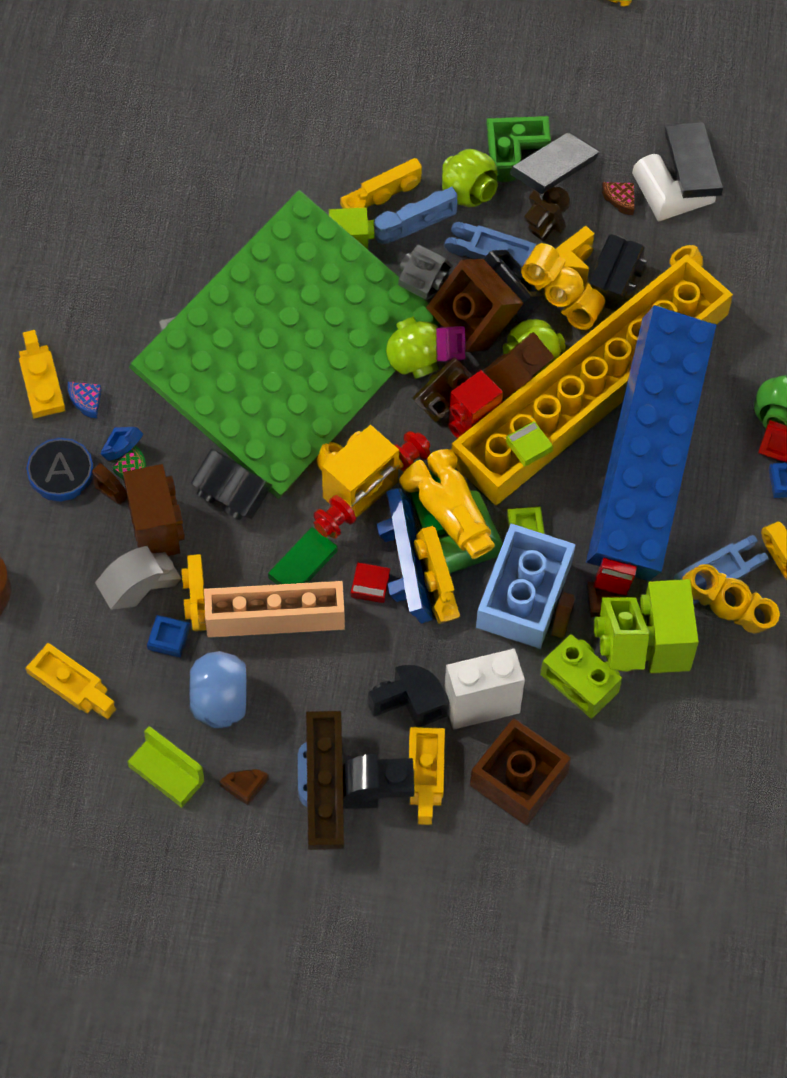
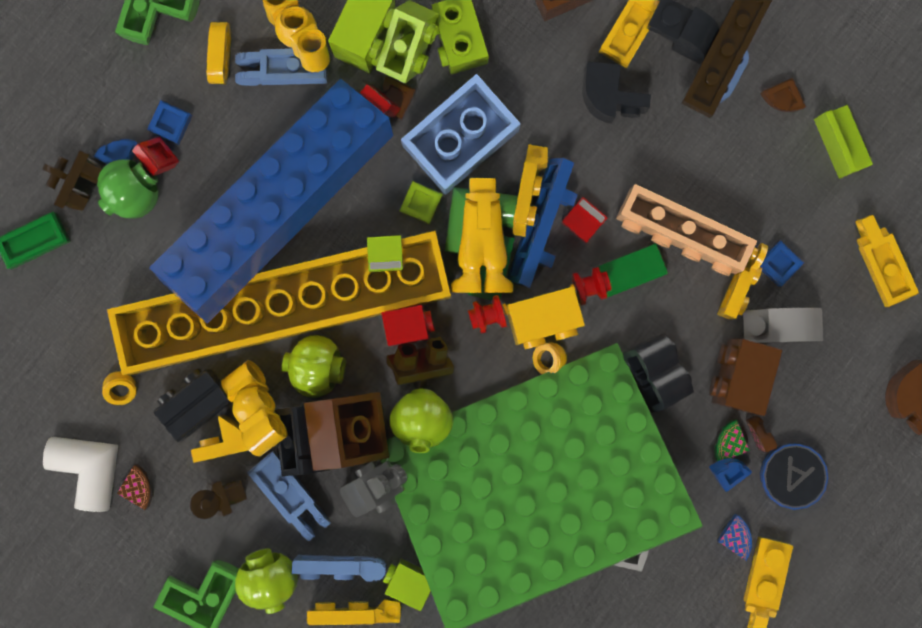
camera: 150 degrees left, 25 degrees up
medium blue piece [189,651,246,728] -> none
magenta tile [436,326,465,361] -> none
white brick [444,648,525,730] -> none
reddish brown brick [483,332,554,400] -> none
piece [510,132,599,194] -> none
reddish brown tile [551,592,575,638] -> none
black piece [665,122,723,198] -> none

